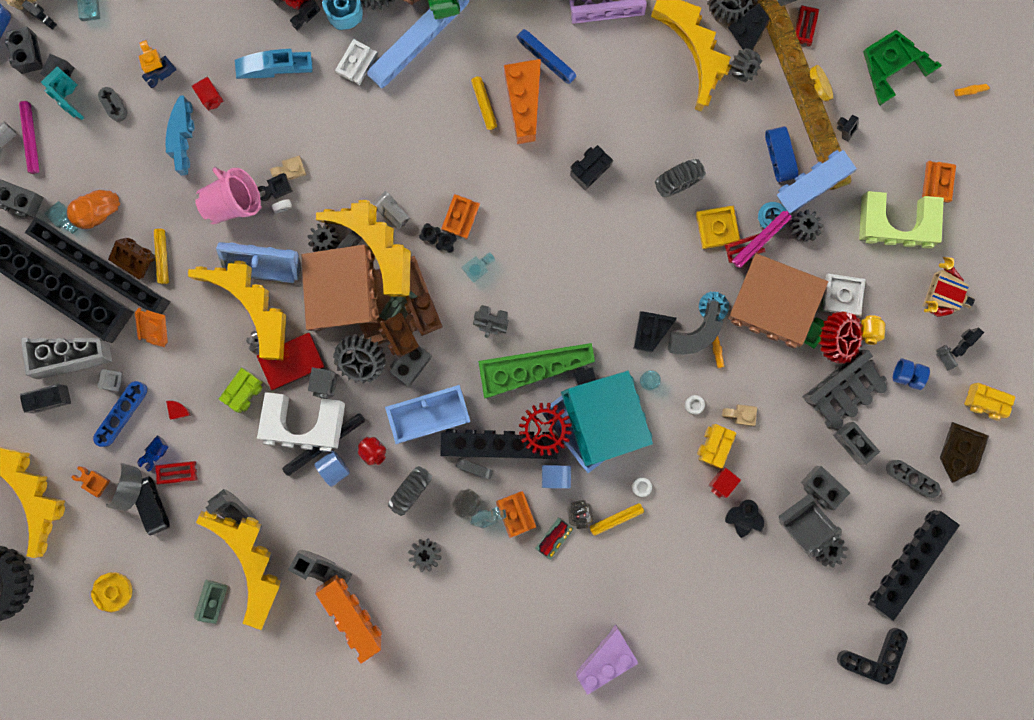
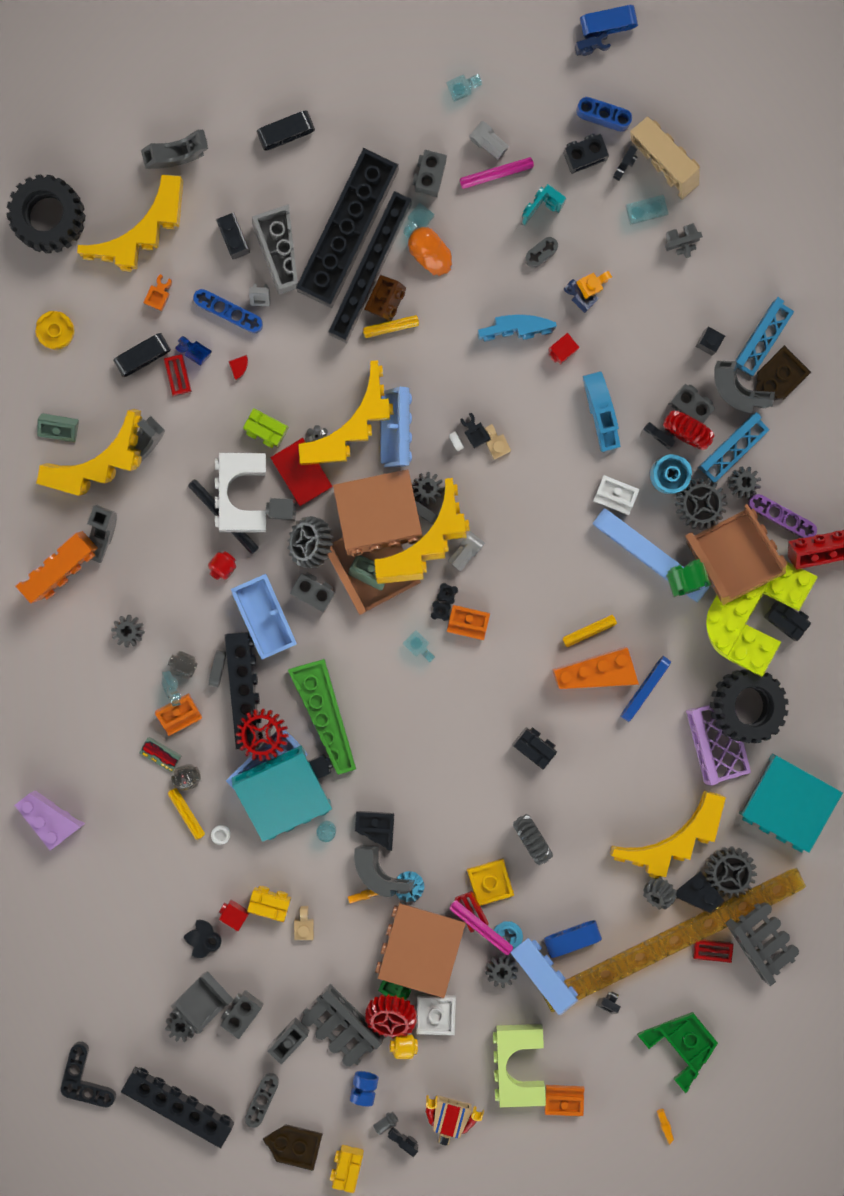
camera: 85 degrees right, 5 degrees up
black brick [40,54,75,77] -> none
dark grey piece [106,463,142,511] -> none
orange plate [135,308,168,347] -> none
bright pink piece [195,167,262,224] -> none
medium blue piece [315,450,350,487] -> none
reddish brown bracket [378,313,420,358] -> none
dark grey gear [388,466,432,516] -> none
reddish brown bracket [404,292,443,336] -> none
dark grey hips [473,305,509,338] -> none
medium blue piece [542,465,571,488] -> none
white tile [685,395,705,415] -> none
yellow tile [810,65,833,102] -> none

